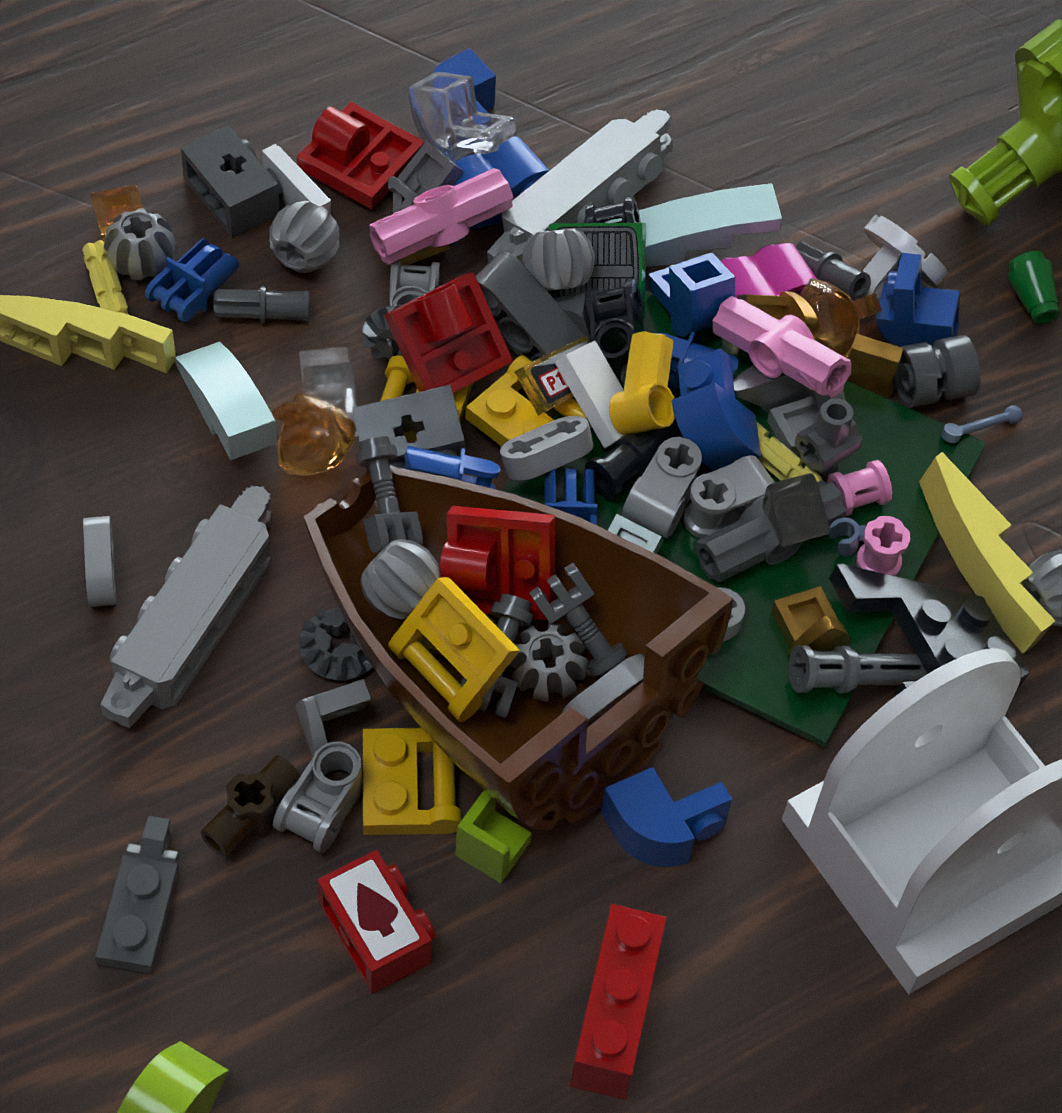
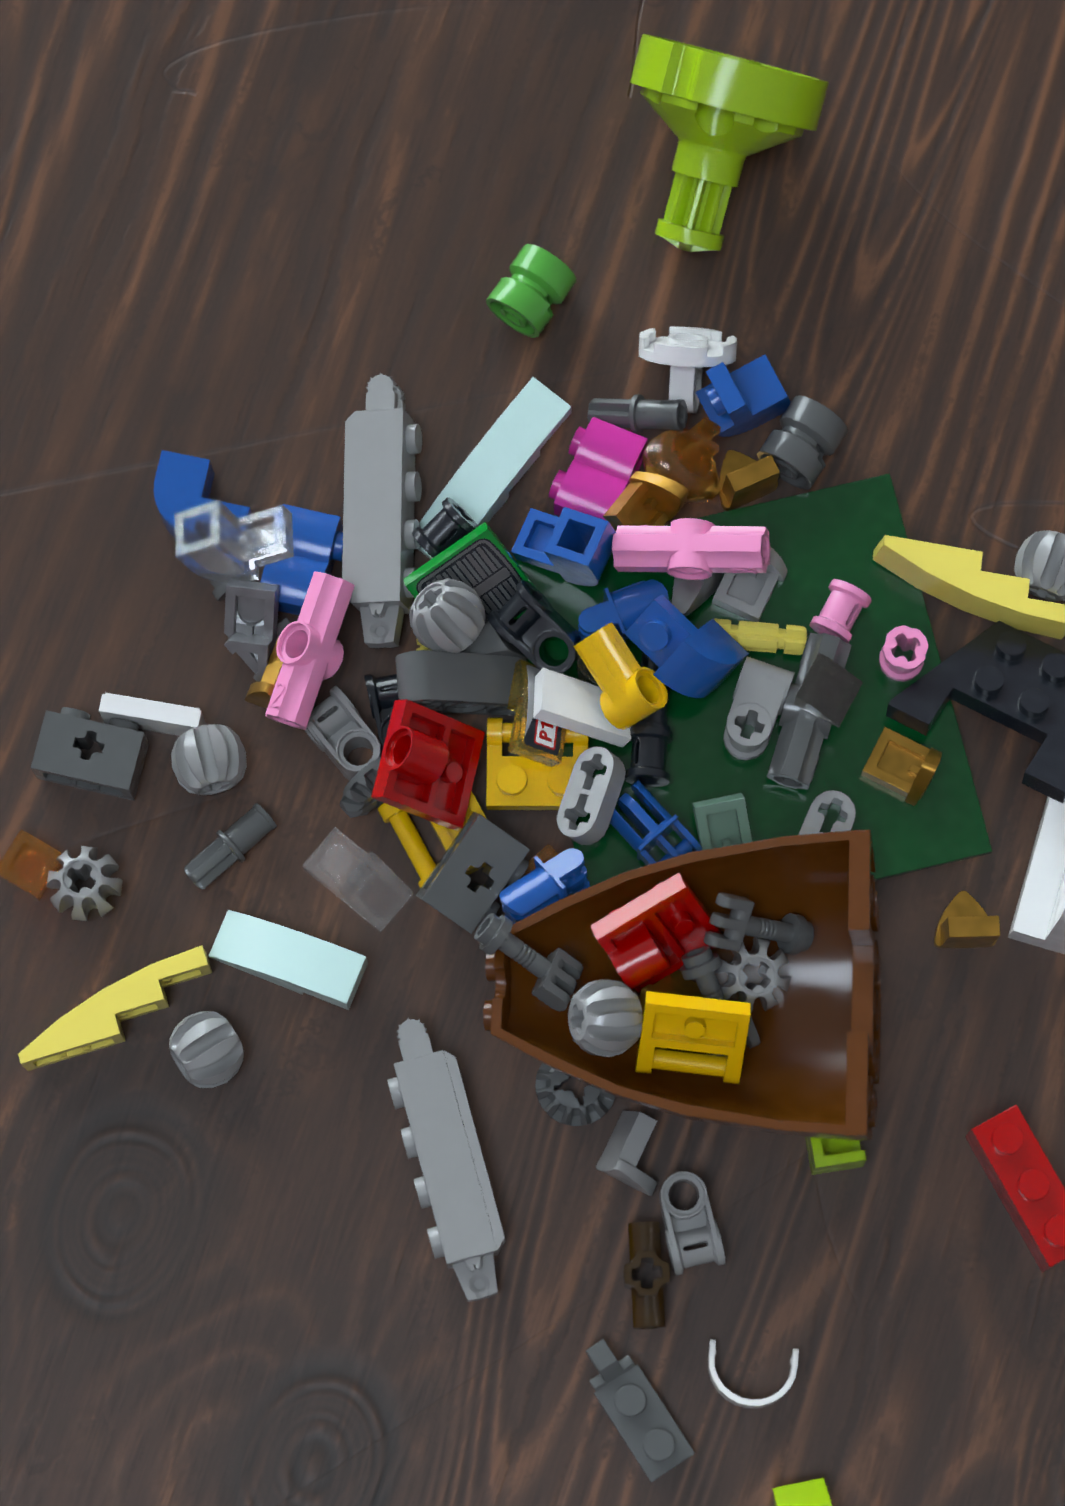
camera: 35 degrees left, 20 degrees up
light yellow axle [82,240,129,315] -> none
light grey beam [83,516,116,607] -> none
blue arm [145,238,240,322] -> none
clear orange piece [271,392,356,476] -> none
red plate [297,102,425,210] -> none
brick [317,850,436,994] -> none
yellow plate [363,728,462,835] -> none
light grey beam [562,654,645,728] -> none
blue brick [600,767,732,867] -> none
light grey piece [622,437,702,539] -> none
dark grey pin [788,645,928,693] -> none
dark grey axle [795,398,863,483] -> none
sand blue hand [829,517,867,557] -> none
sand blue hinge [941,405,1023,443] -> none
green cone [1007,251,1060,324] -> none
none -> light grey piece [169,1011,244,1088]
none -> bright green wheel [486,244,576,338]
none -> white helmet [708,1339,799,1408]
none -> pearl gold tile [934,891,1000,948]

